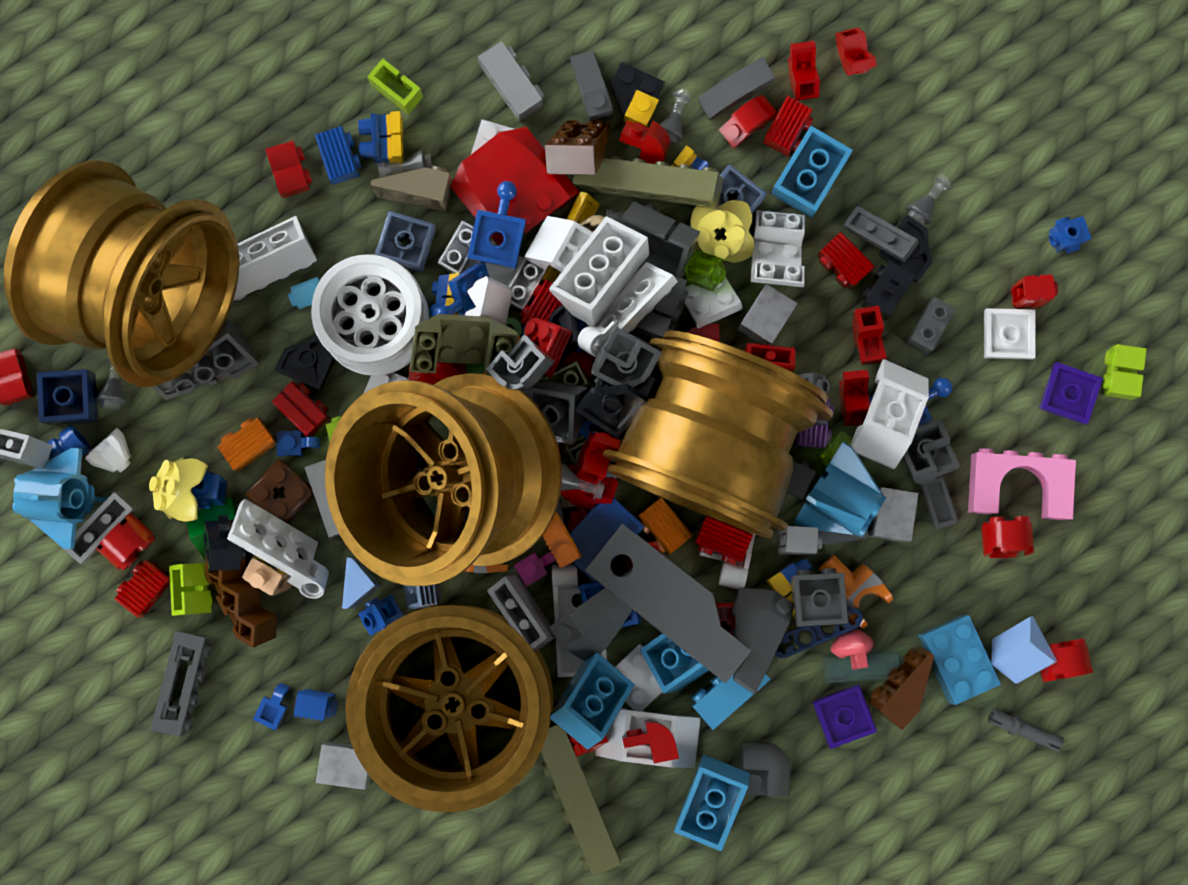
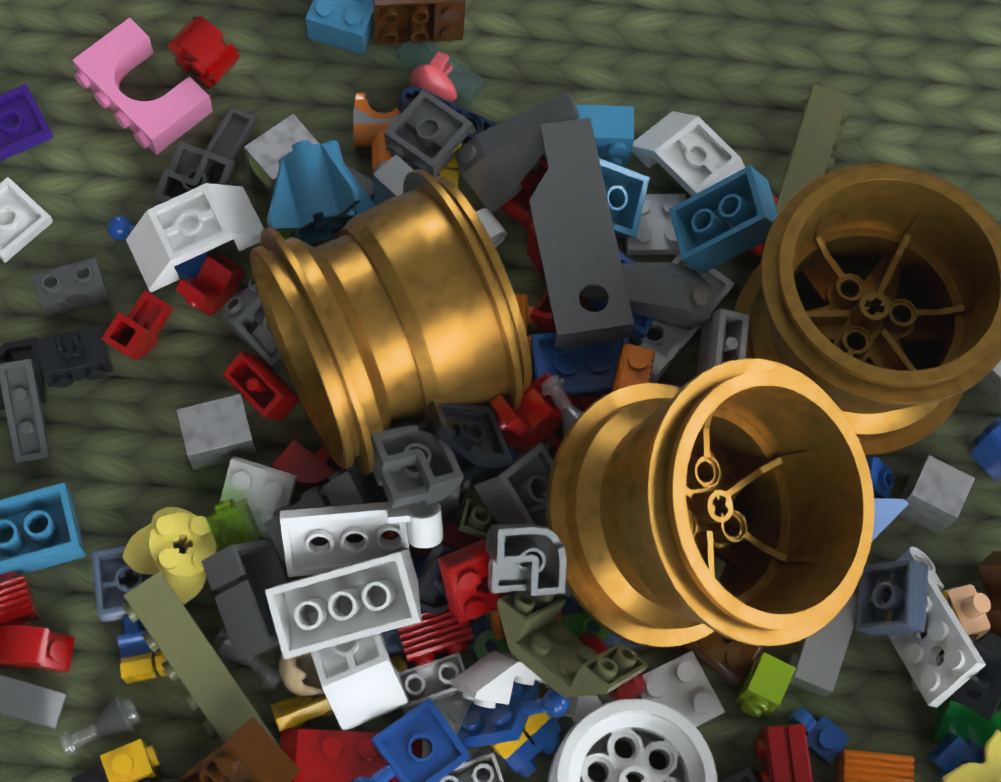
camera: 145 degrees left, 15 degrees down
reddish brown brick [246,459,314,524] -> none
red brick [619,120,670,164] -> none
red brick [622,721,679,764] -> none
dark azure brick [674,755,751,851] -> none
dark grey brick [740,741,791,797] -> none
white slope [751,210,805,287] -> none
dark purple plate [812,684,877,749] -> none
red brick [817,232,875,290] -> none
none -> sand blue brick [856,559,928,636]
none -> flat silver piece [898,455,975,535]

